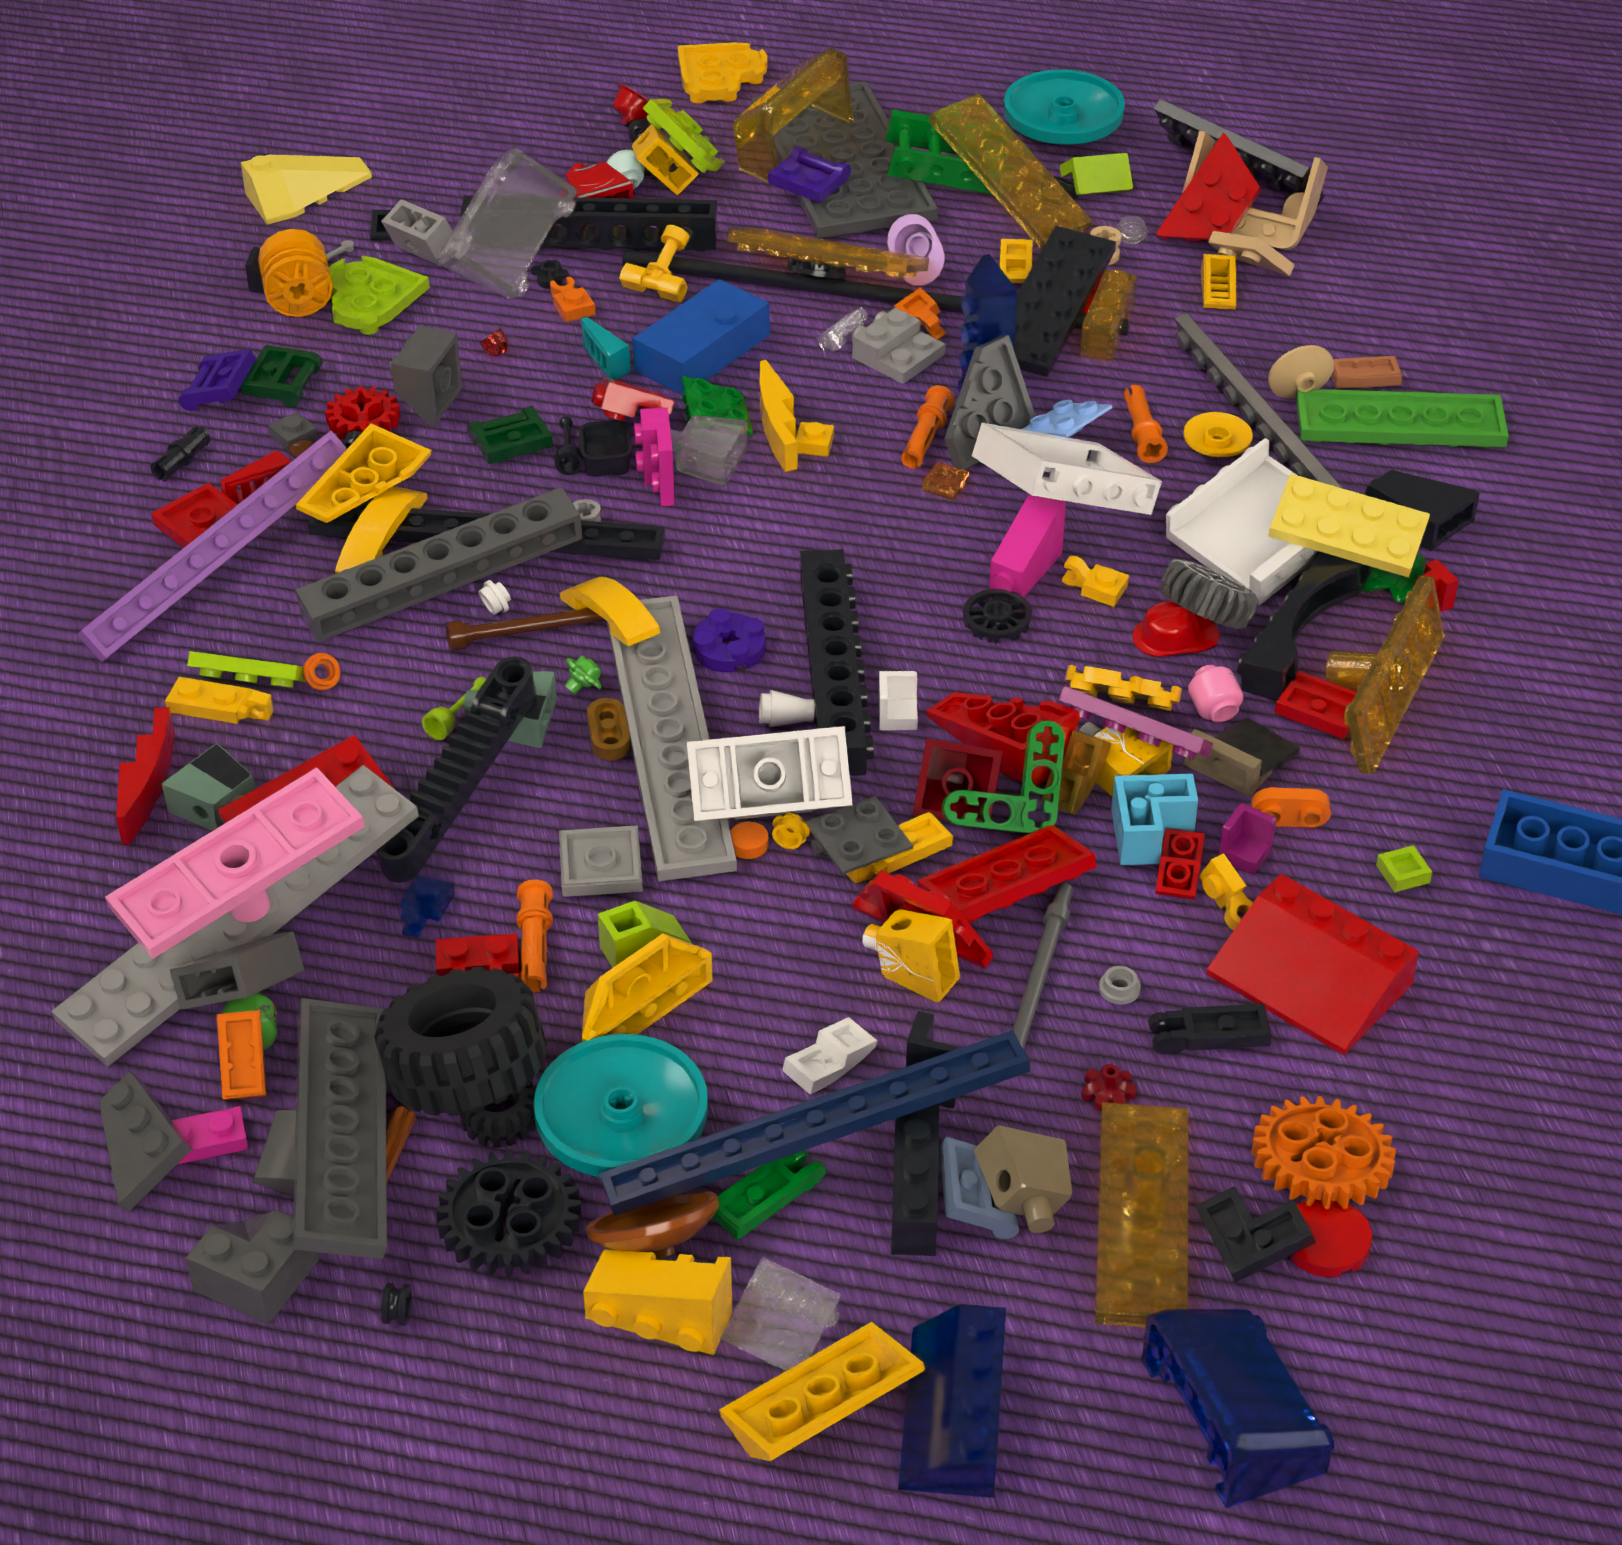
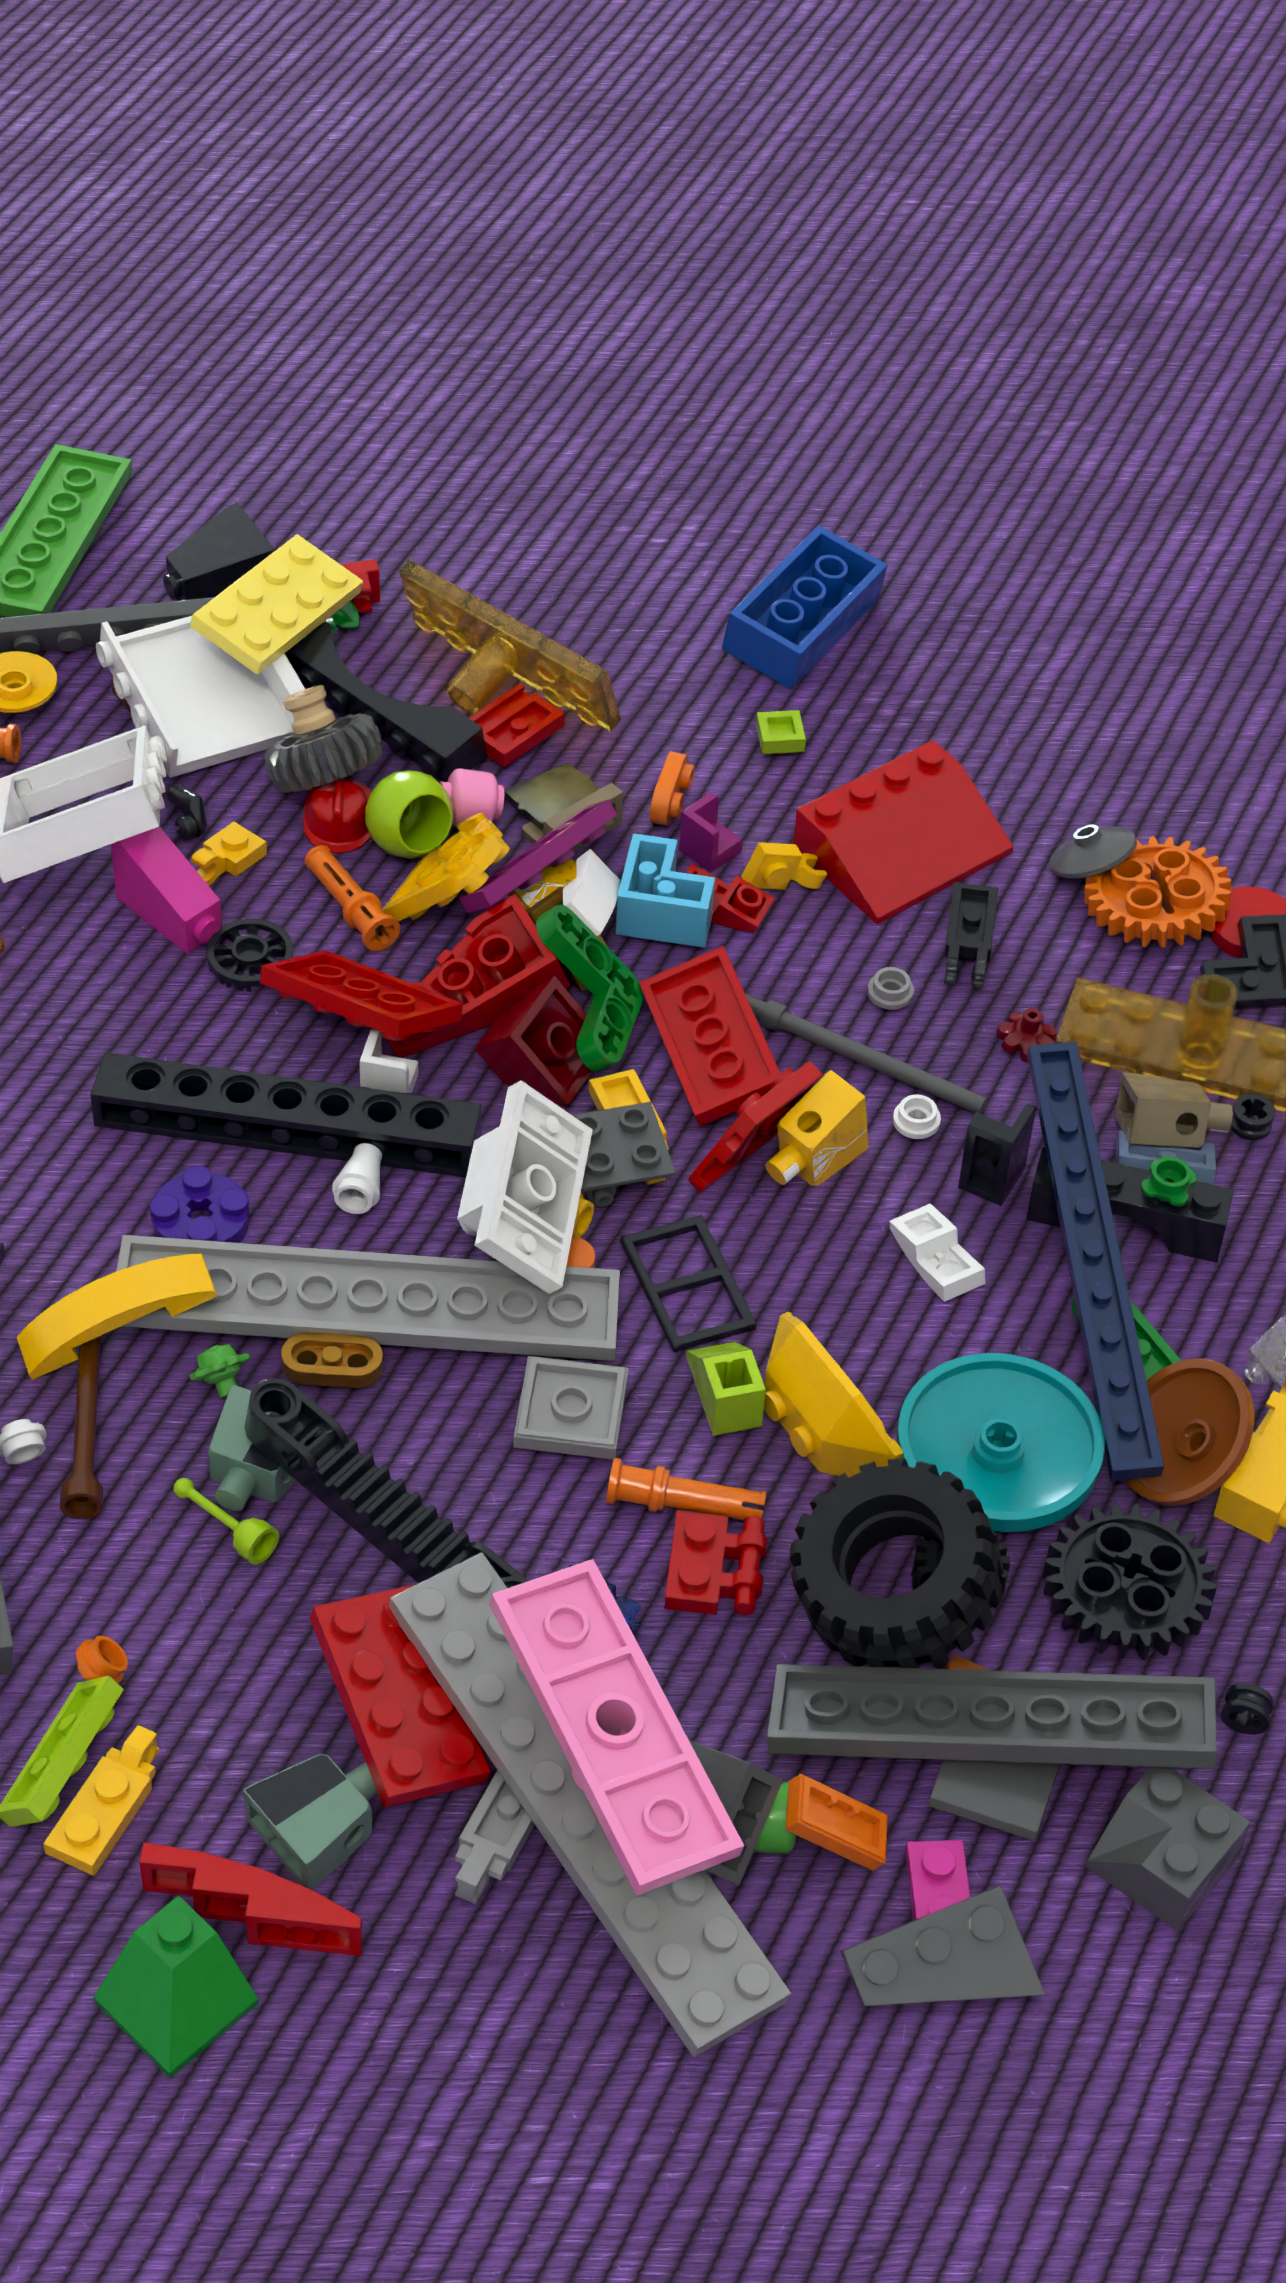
camera: 80 degrees left, 5 degrees up
none -> green slope [93,1895,259,2079]
none -> black arm [167,784,207,840]
none -> red plate [260,950,463,1041]
none -> tan wheel [283,685,336,734]
none -> orange pin [304,845,401,952]
none -> lime helmet [365,770,453,859]
none -> white slope [563,849,620,936]
none -> black window [620,1215,756,1352]
none -> white plate [893,1094,941,1139]
none -> dark grey dish [1050,825,1137,878]
none -> green plate [1141,1157,1197,1206]
none -> black bush [1231,1093,1275,1141]

